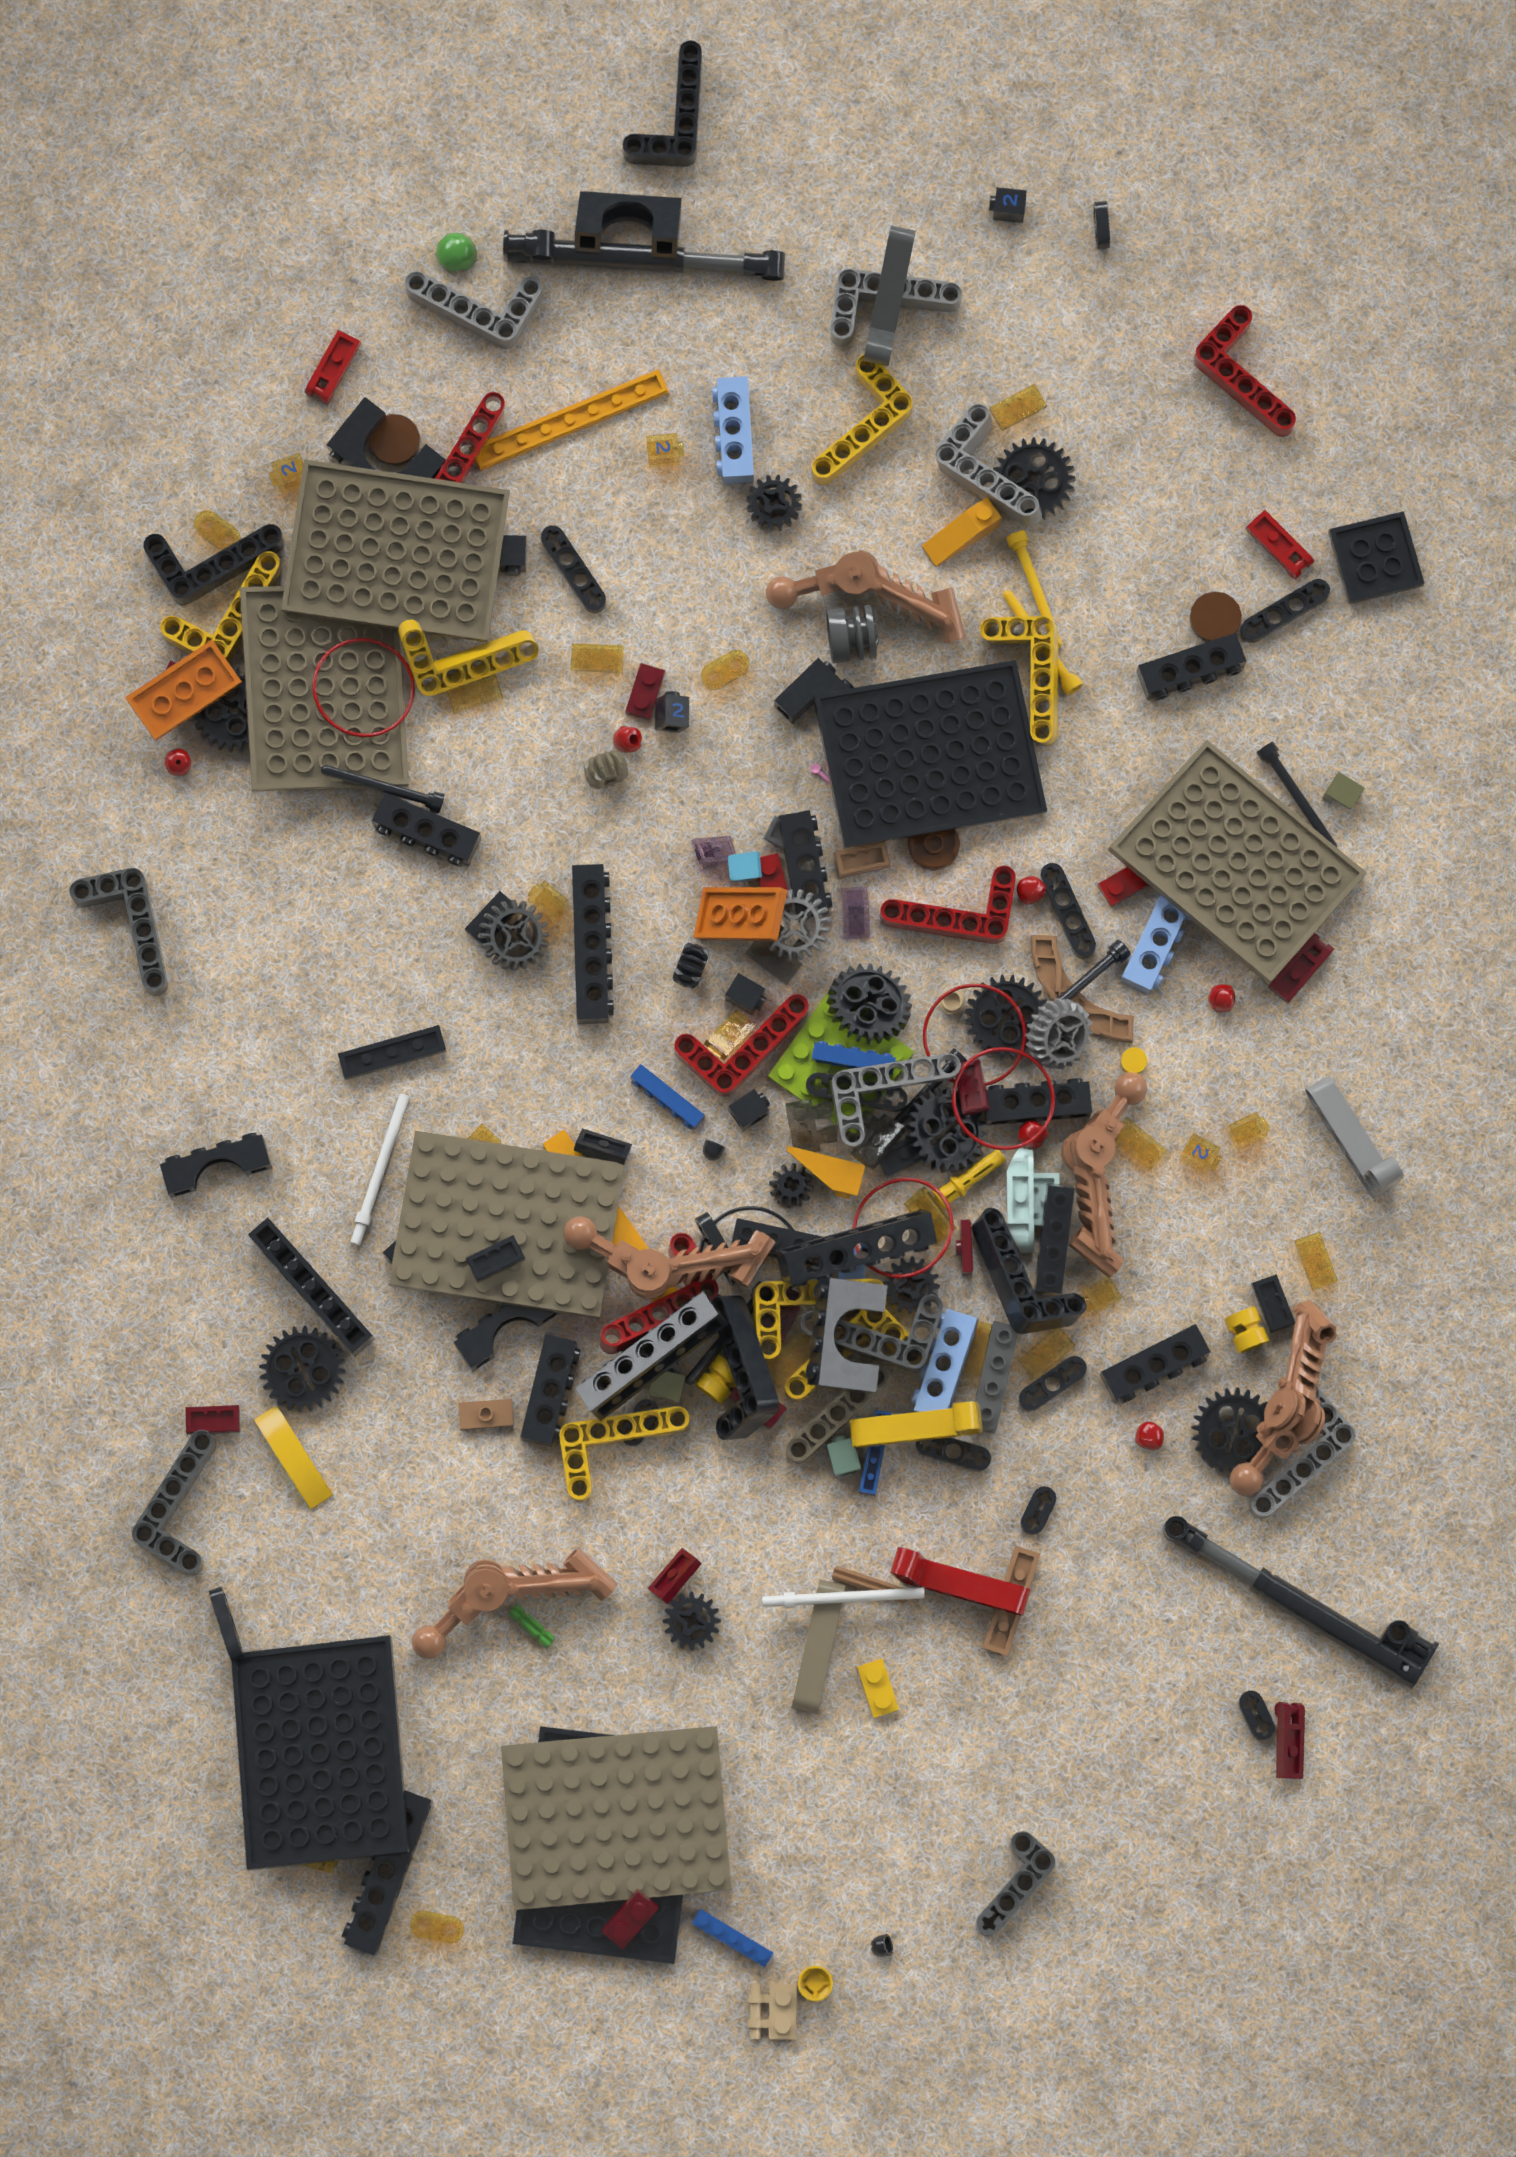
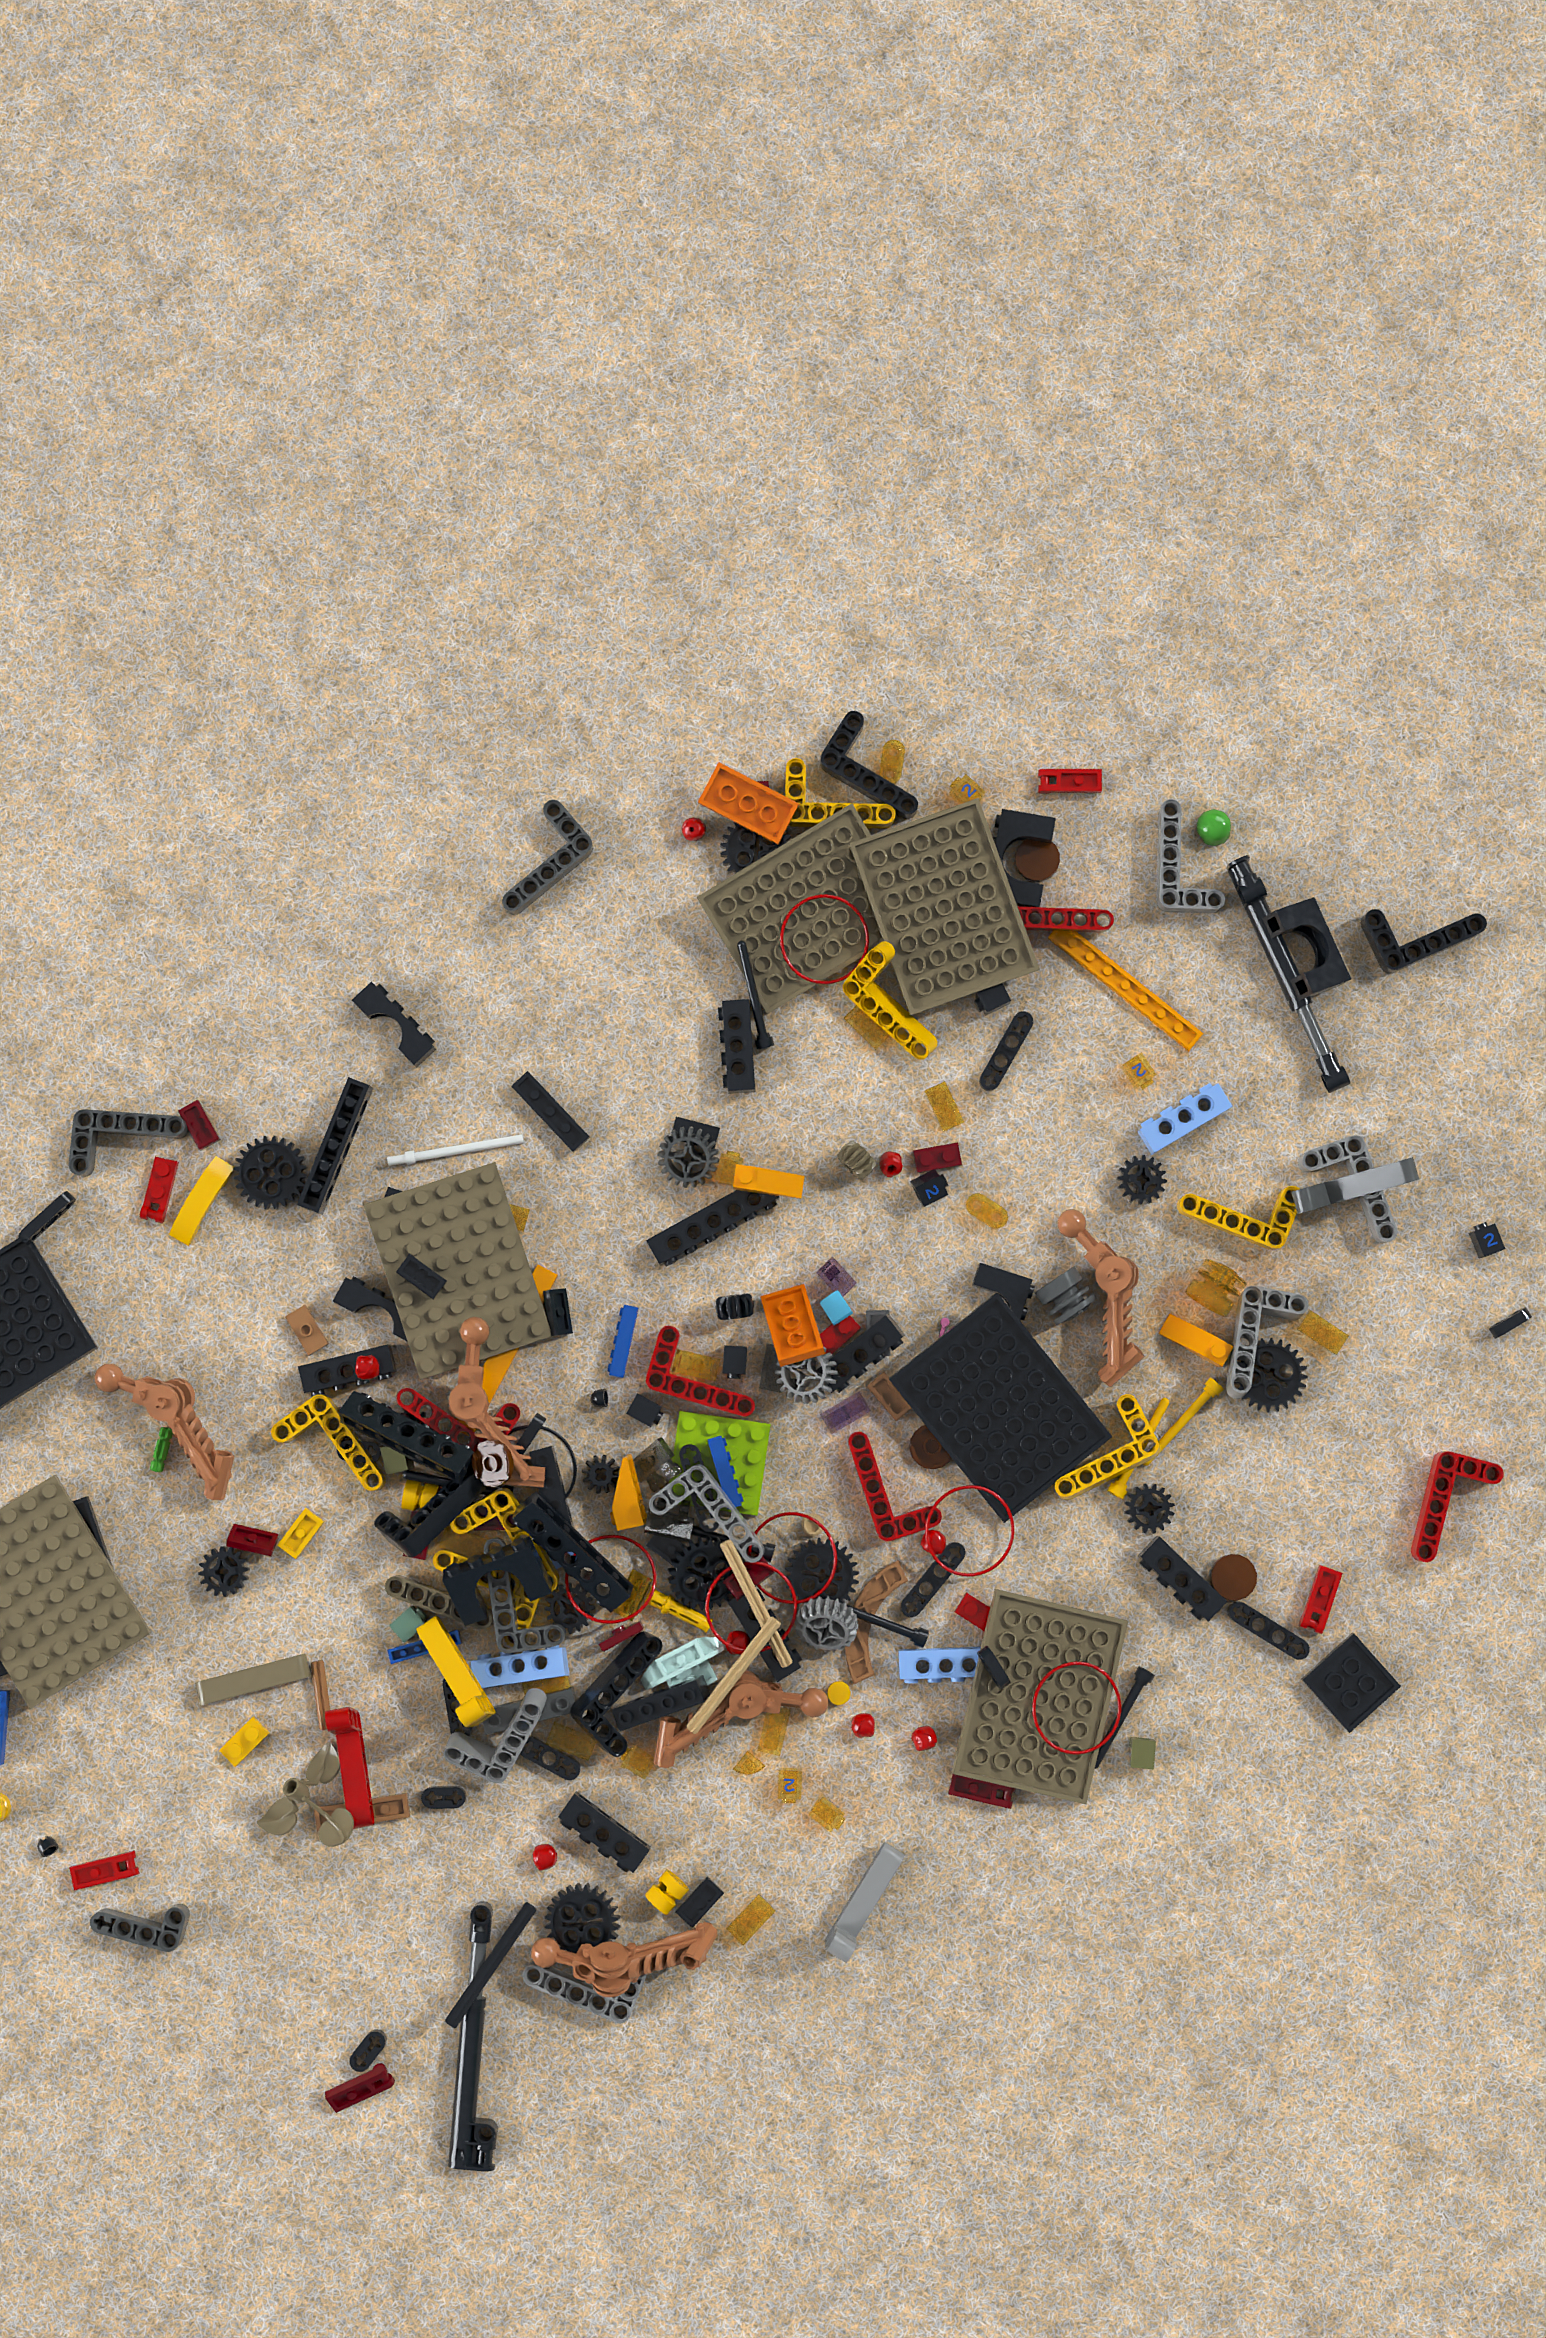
camera: 65 degrees right, 5 degrees up
white bar [762,1587,925,1609] -> none
black gear [826,963,912,1044] -> none
none -> red plate [69,1850,140,1890]
none -> red plate [139,1156,179,1224]
none -> dark tan plant [257,1741,354,1847]
none -> yellow plate [277,1508,325,1559]
none -> red piece [355,1355,379,1380]
none -> light grey beam [443,1688,547,1783]
none -> black axle [445,1902,537,2028]
none -> tile [472,1439,514,1487]
none -> tan axle [686,1617,781,1734]
none -> tan axle [720,1539,792,1668]
none -> light orange slope [733,1164,805,1199]
none -> clear yellow tile [733,1750,766,1775]
none -> red piece [851,1713,875,1738]
none -> red piece [925,1485,1015,1577]
none -> black beam [977,1646,1011,1690]
none -> red piece [1032,1661,1121,1755]
none -> black gear [1124,1483,1175,1534]
none -> clear yellow wheel [1185,1258,1247,1317]

